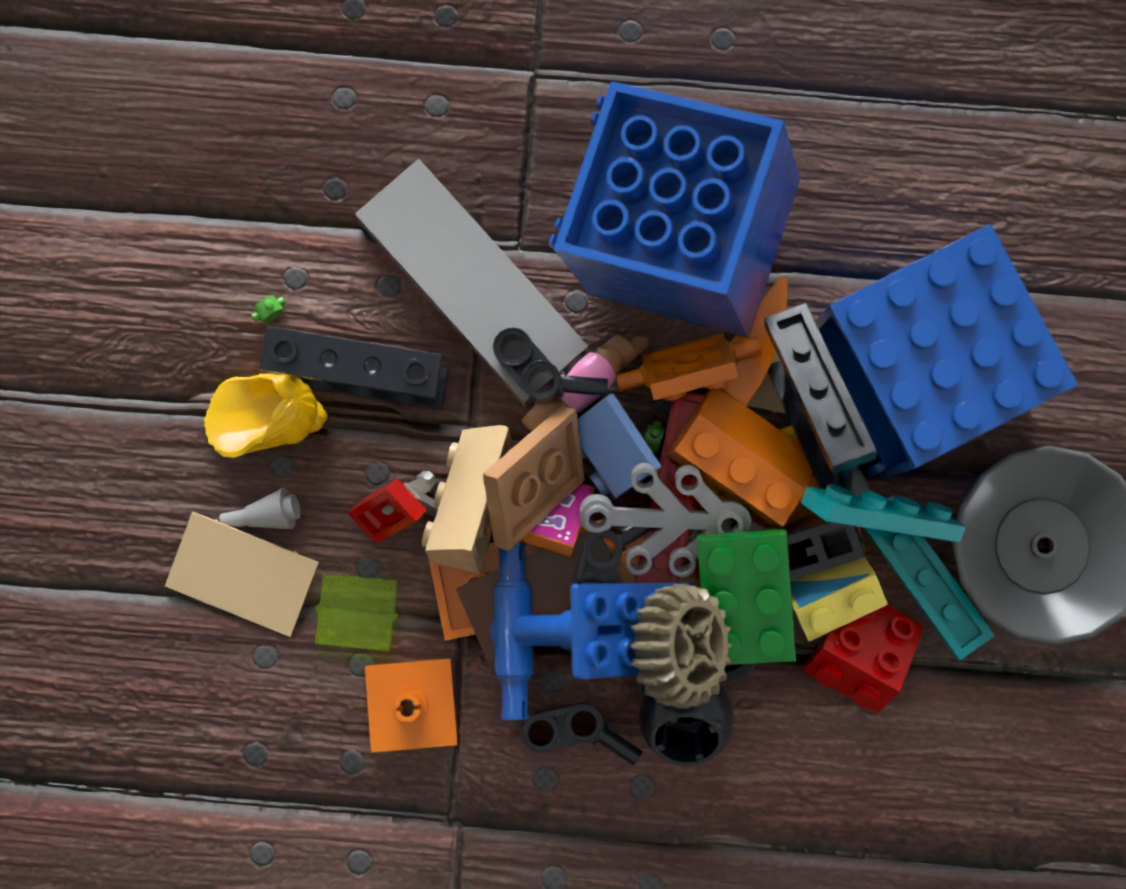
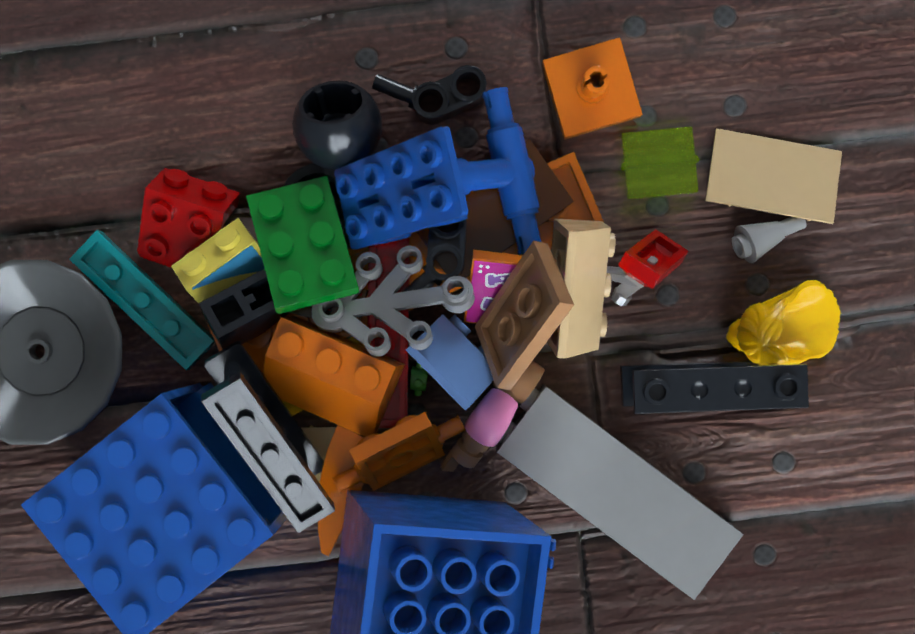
camera: 170 degrees right, 5 degrees up
bright green piece [251,295,286,324] -> none
black beam [493,327,608,405] -> none
dark tan gear [630,584,733,708] -> none
teal plate [801,484,966,542] -> none

